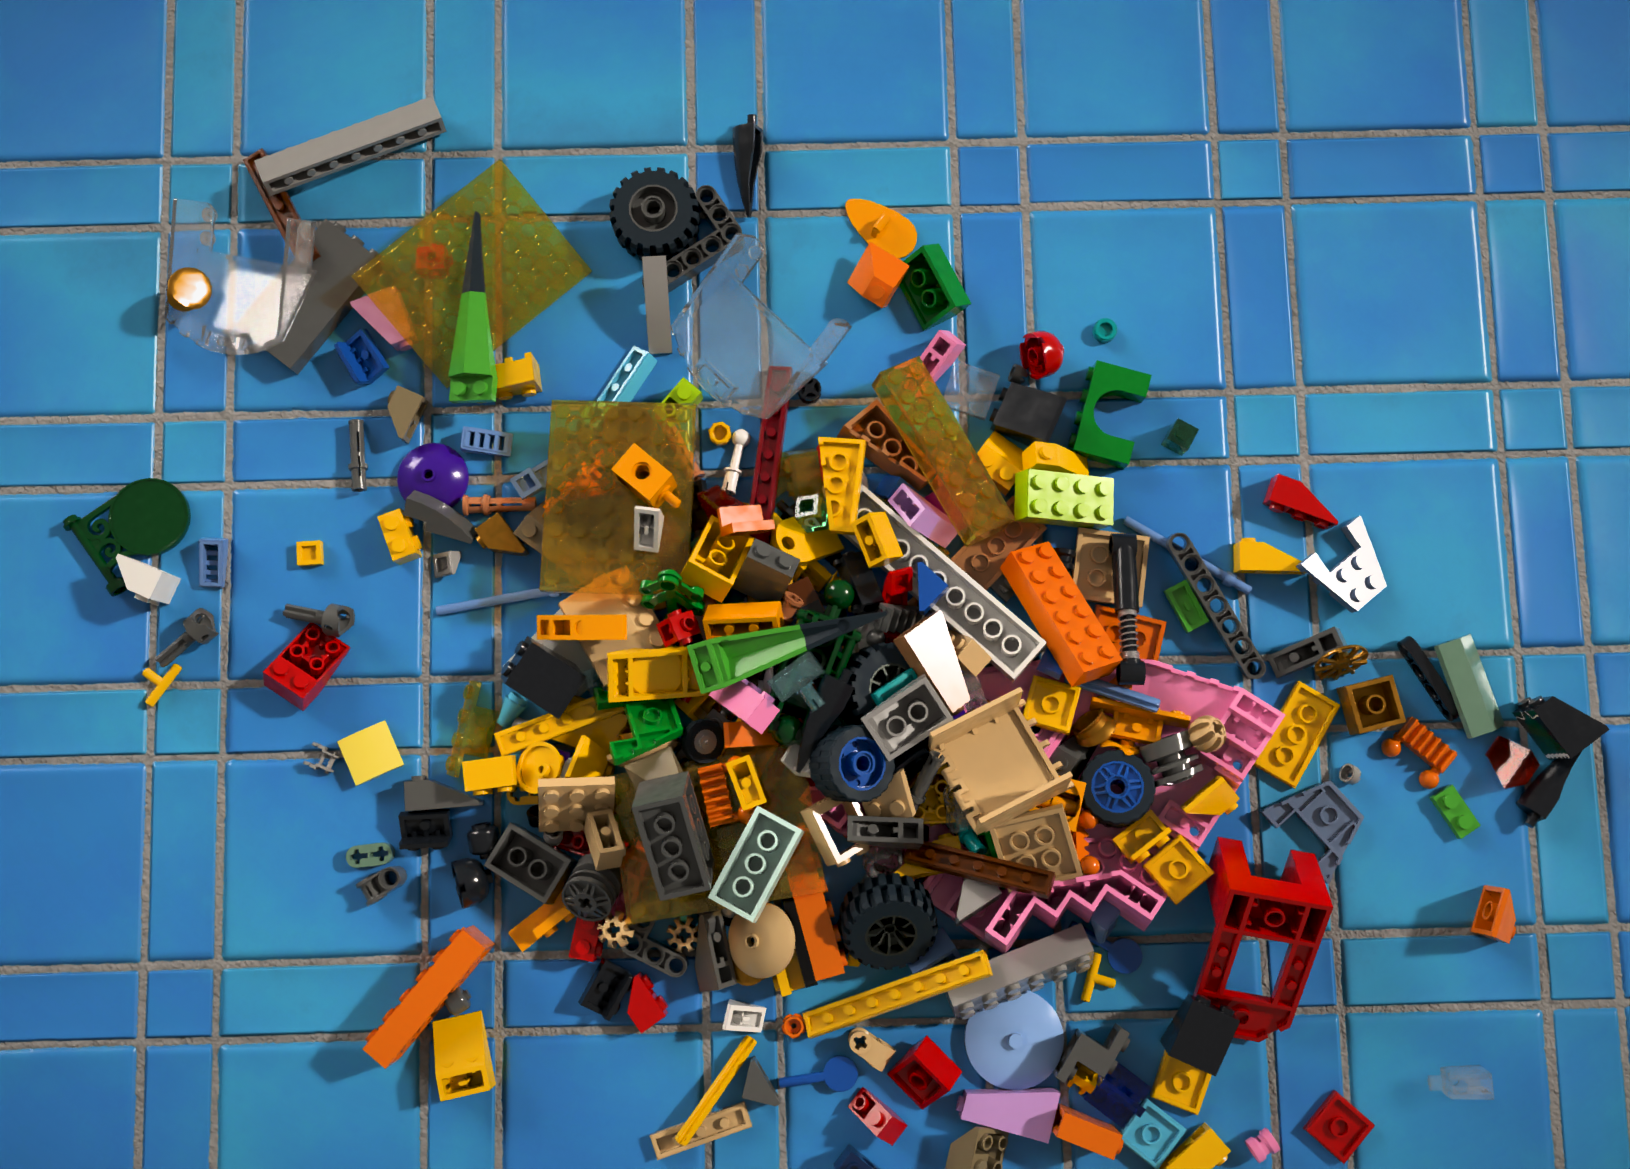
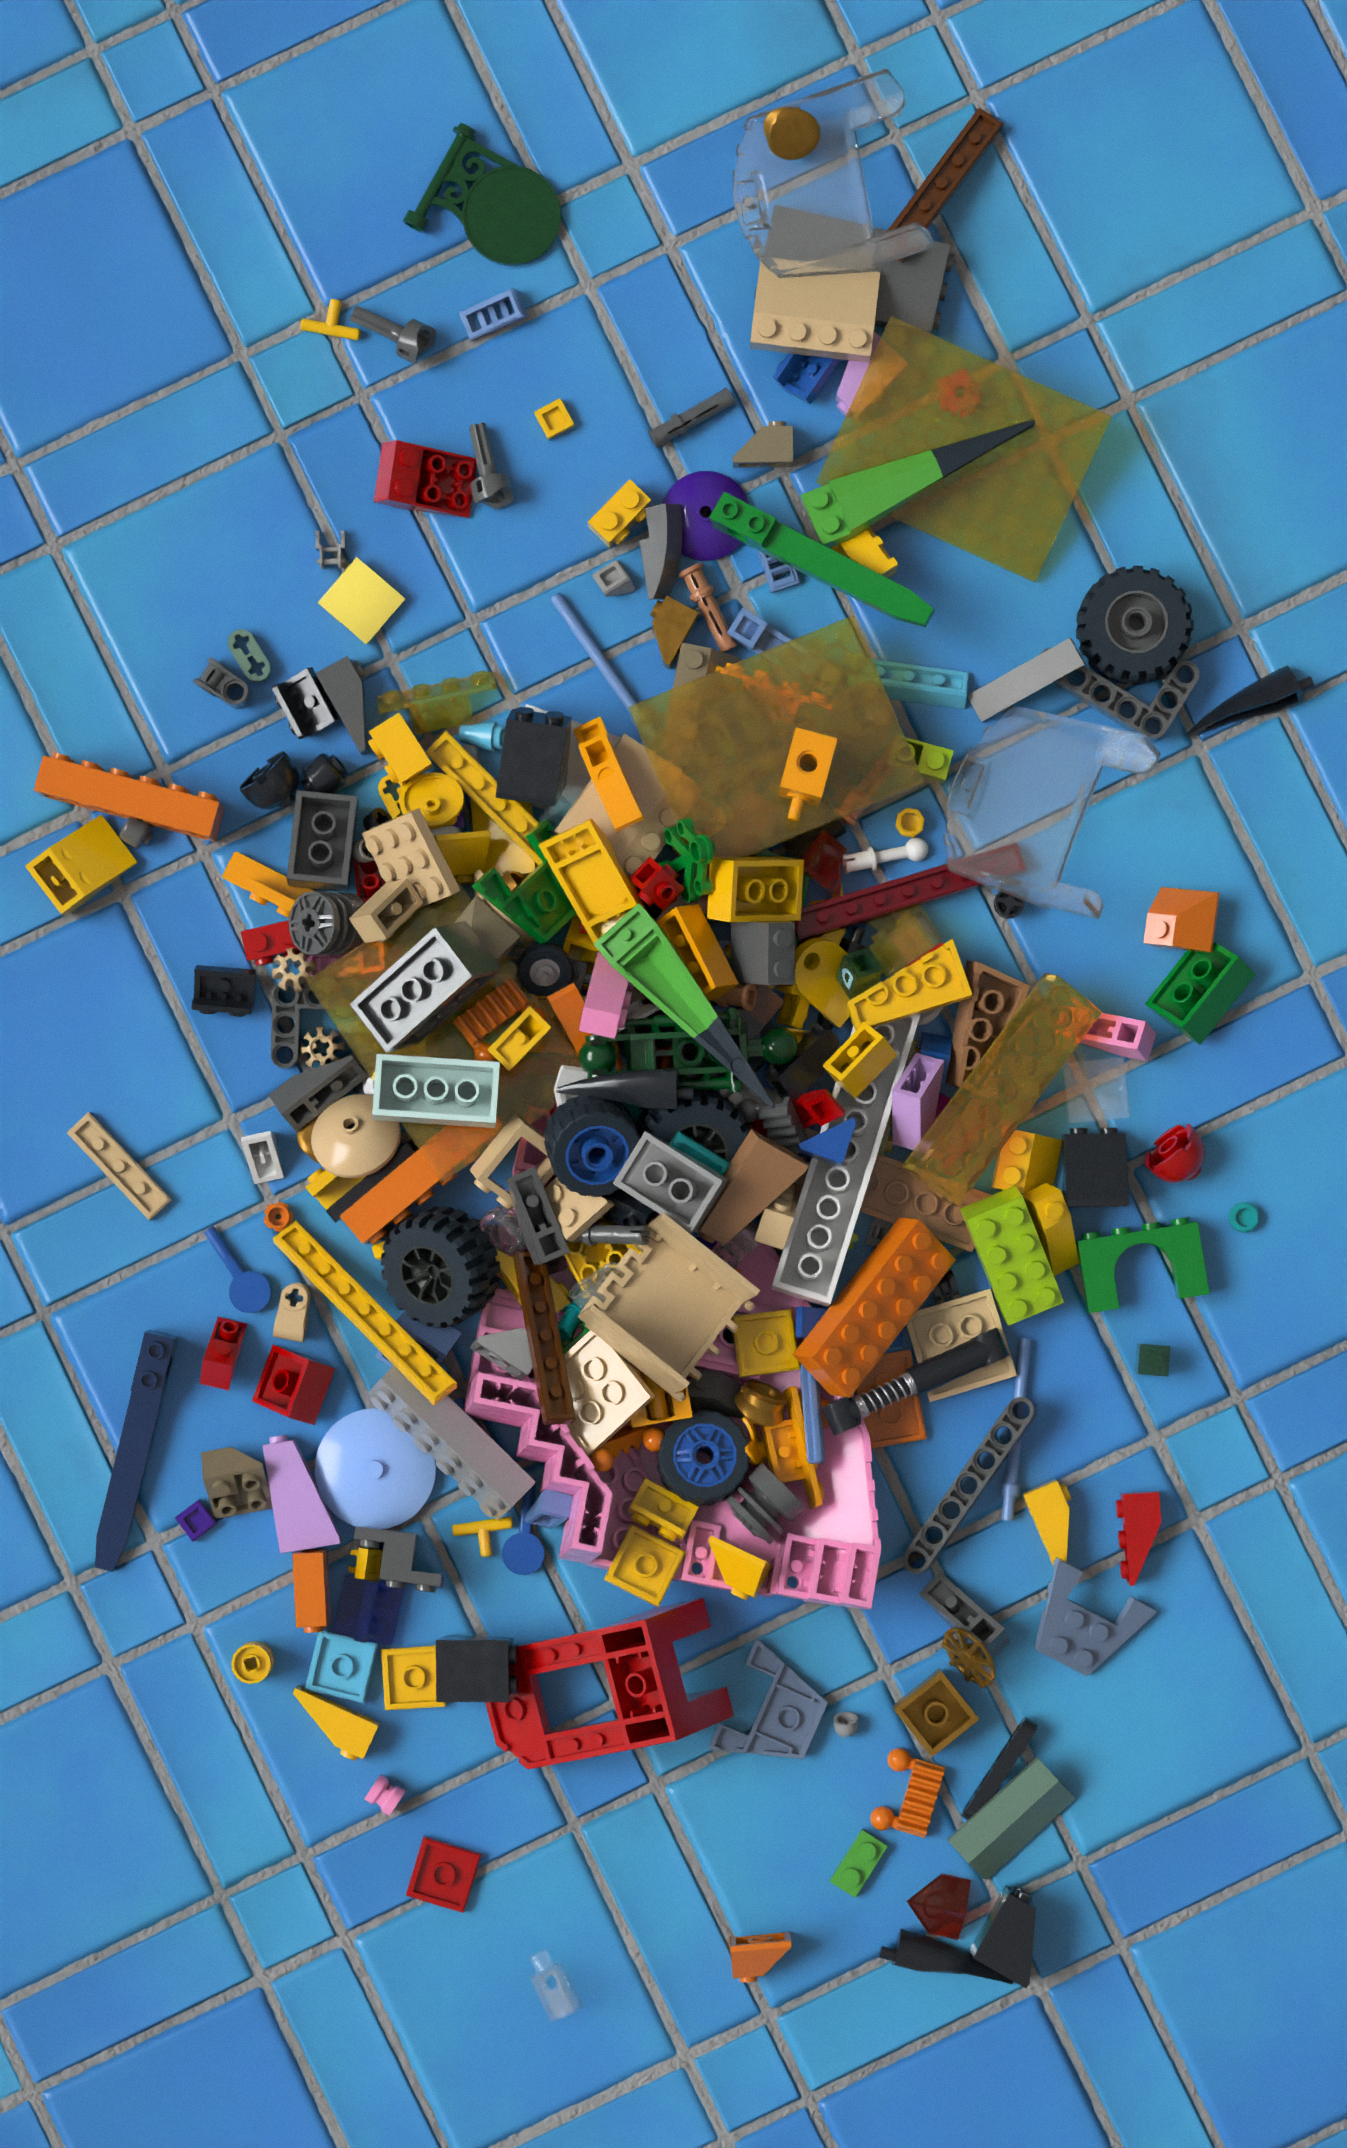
camera: 75 degrees right, 5 degrees up
white slope [116,554,181,606] -> none
light grey brick [254,96,447,196] -> none
red slope [627,972,668,1034] -> none
white slope [634,505,664,553] -> none
yellow axle [675,1035,757,1146] -> none
panel [717,505,775,537] -> none
dark grey slope [742,1056,781,1106] -> none
clear light blue brick [767,651,826,713] -> none
light orange shield [845,199,917,259] -> none
dark grey hinge [1008,364,1028,384] -> none
bright green plate [1163,580,1209,633] -> none
tan piece [1188,715,1227,753] -> none
yellow tile [1253,681,1341,788] -> none
none -> green piece [709,492,935,627]
none -> tan slope [750,258,880,363]

